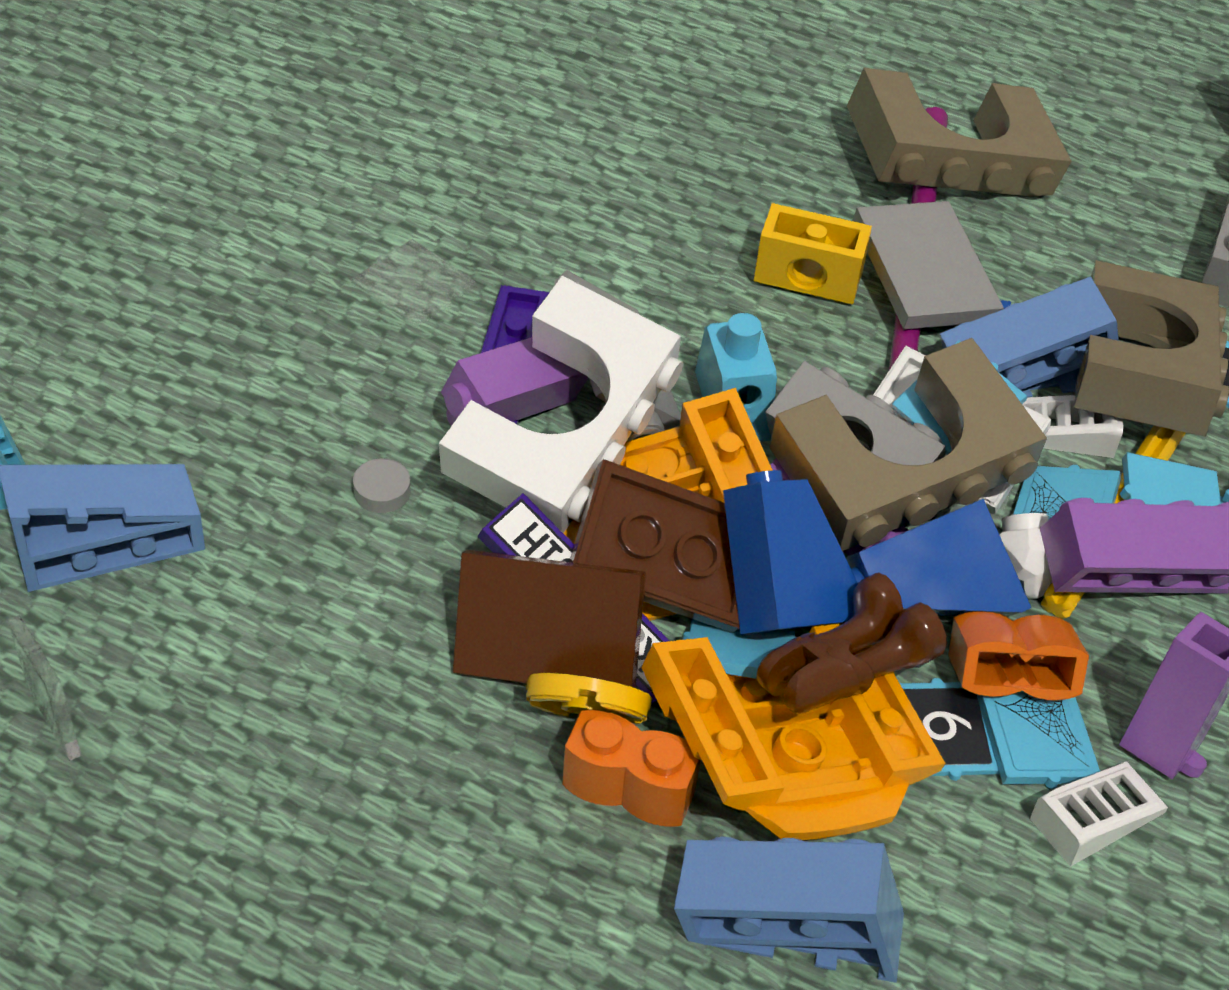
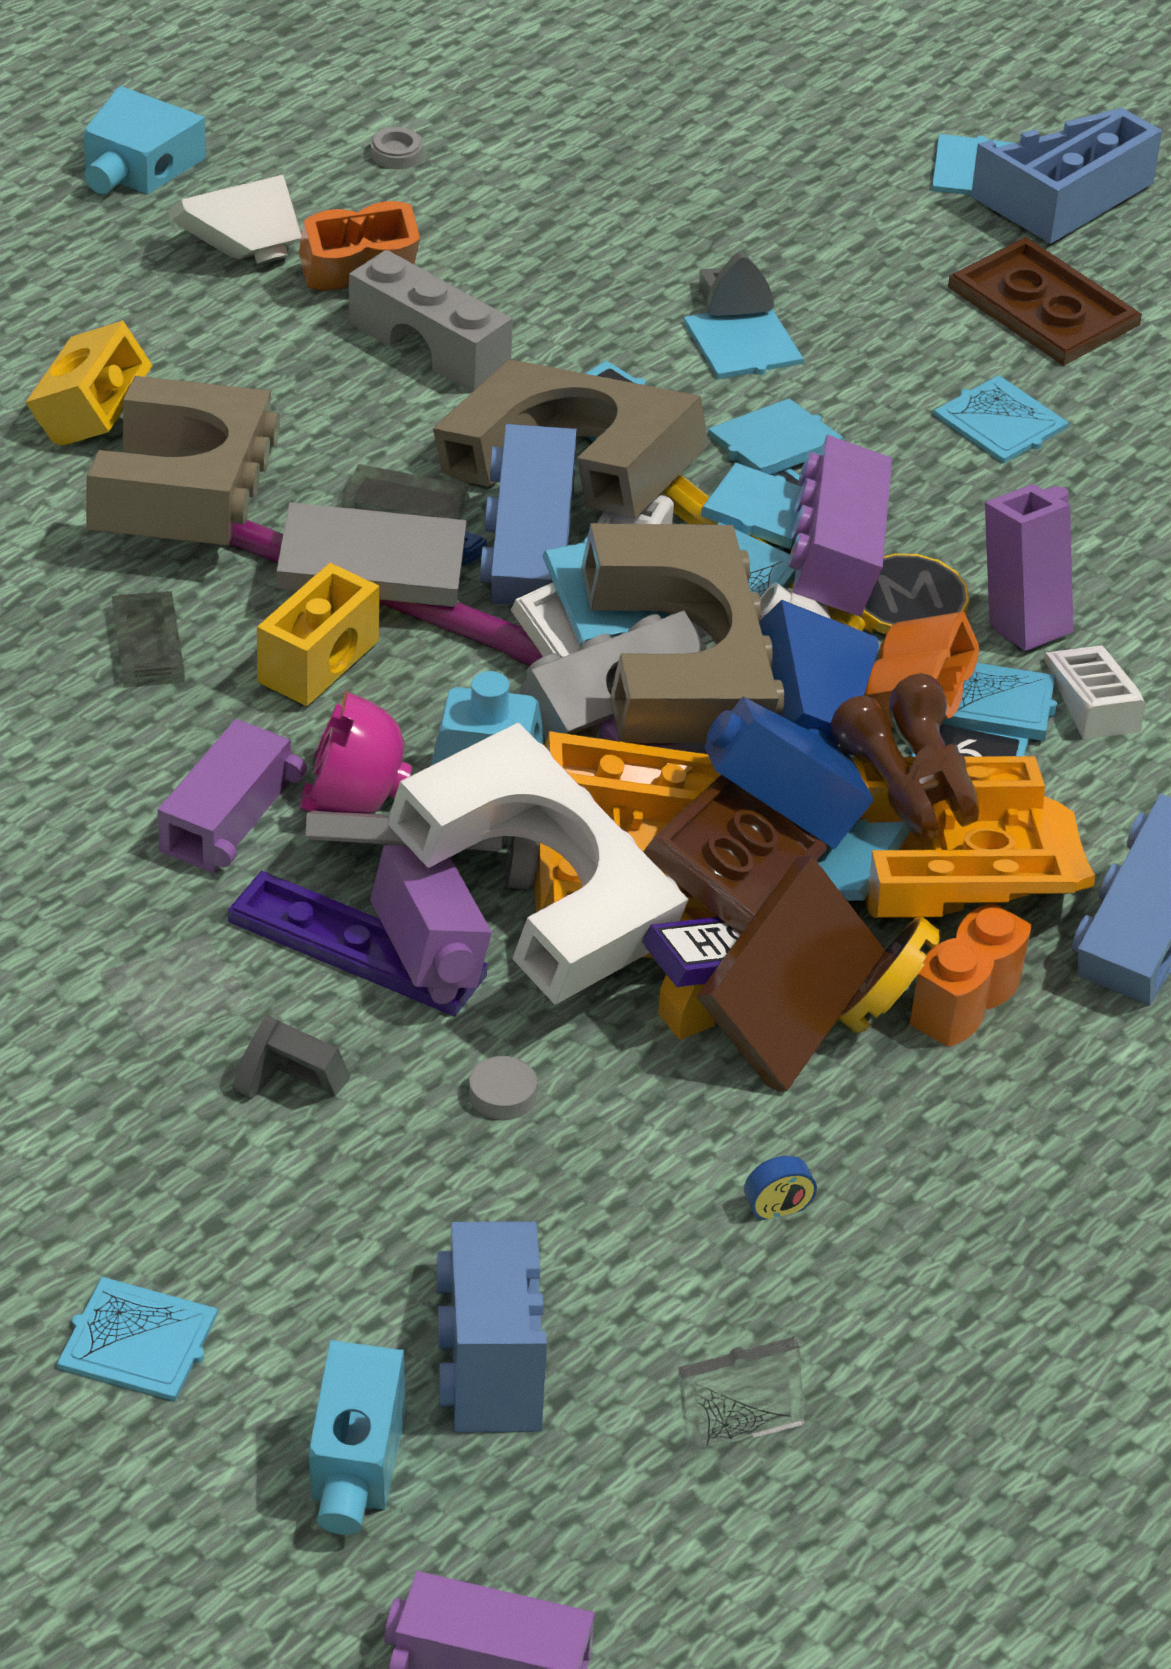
camera: 70 degrees left, 5 degrees down
none -> yellow brick [25,320,153,446]
none -> medium azure piece [57,1277,218,1402]
none -> clear smoke tile [112,591,185,688]
none -> medium lavender brick [157,719,307,873]
none -> dark grey tile [232,1015,350,1098]
none -> dark pink cylinder [299,691,412,814]
none -> clear smoke tile [341,464,470,520]
none -> tile [744,1156,817,1220]
none -> black tile [861,553,969,635]

